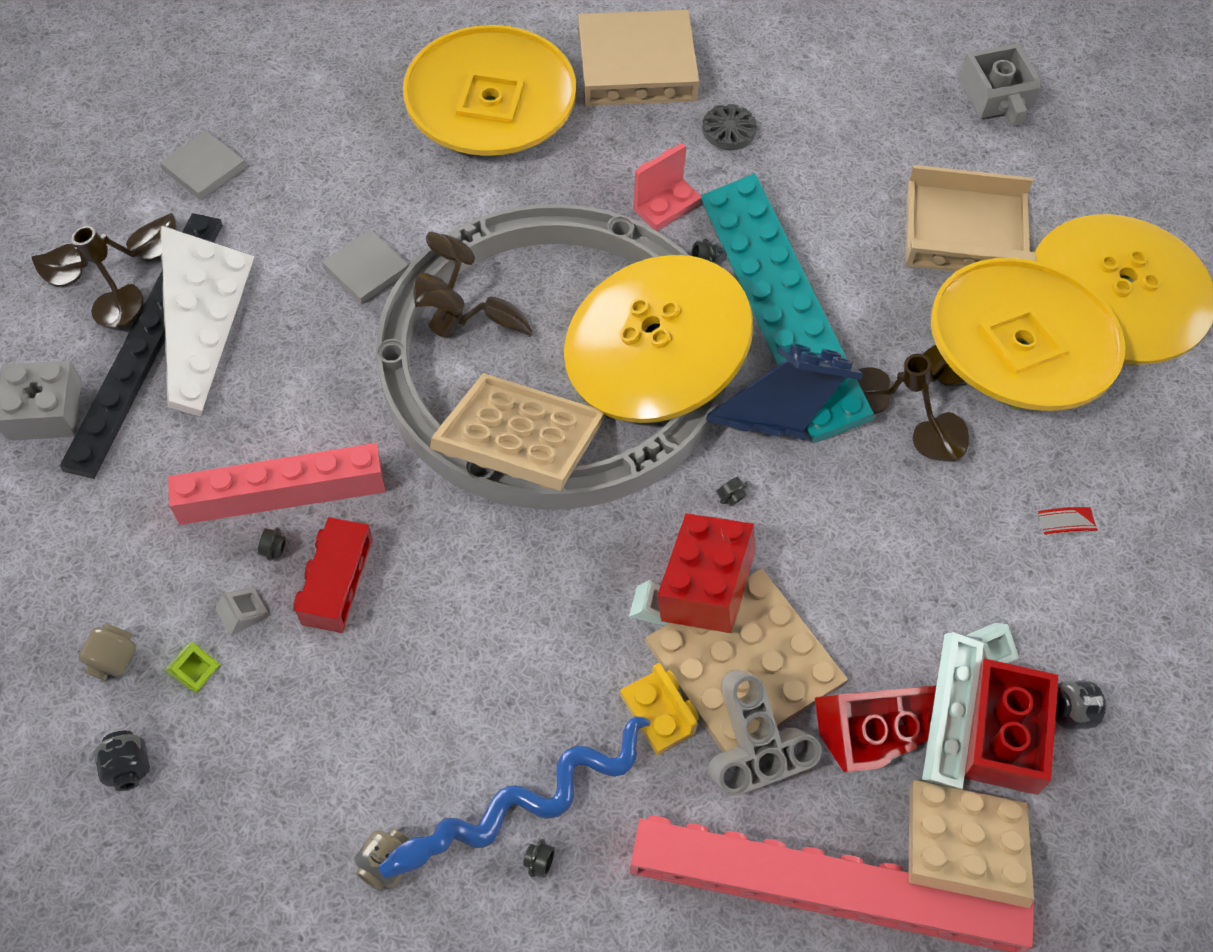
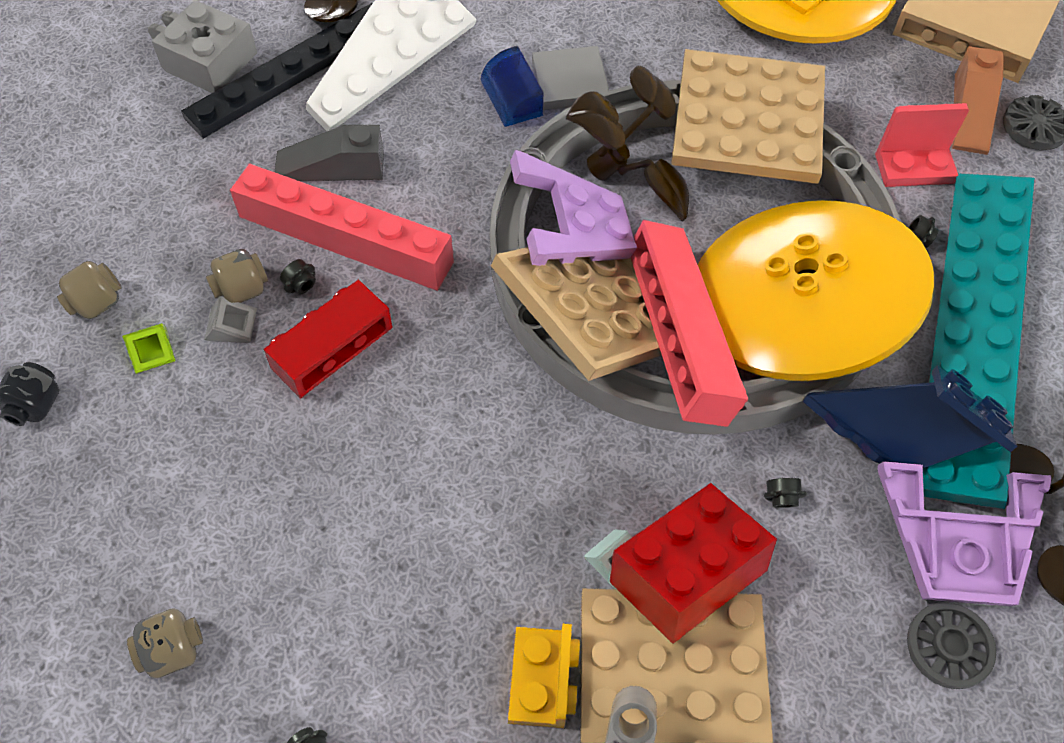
camera: 35 degrees right, 0 degrees up
blue animal [378,716,651,878] -> none
none -> dark tan head [206,249,268,303]
none -> dark grey slope [275,125,384,181]
none -> clear blue brick [480,46,544,127]
none -> lavender wing [510,150,637,266]
none -> coral brick [631,220,748,427]
none -> tan plate [671,49,825,184]
none -> lavender wing [878,462,1051,606]
none -> dark grey wheel [907,602,996,689]
none -> nougat slope [952,46,1003,155]

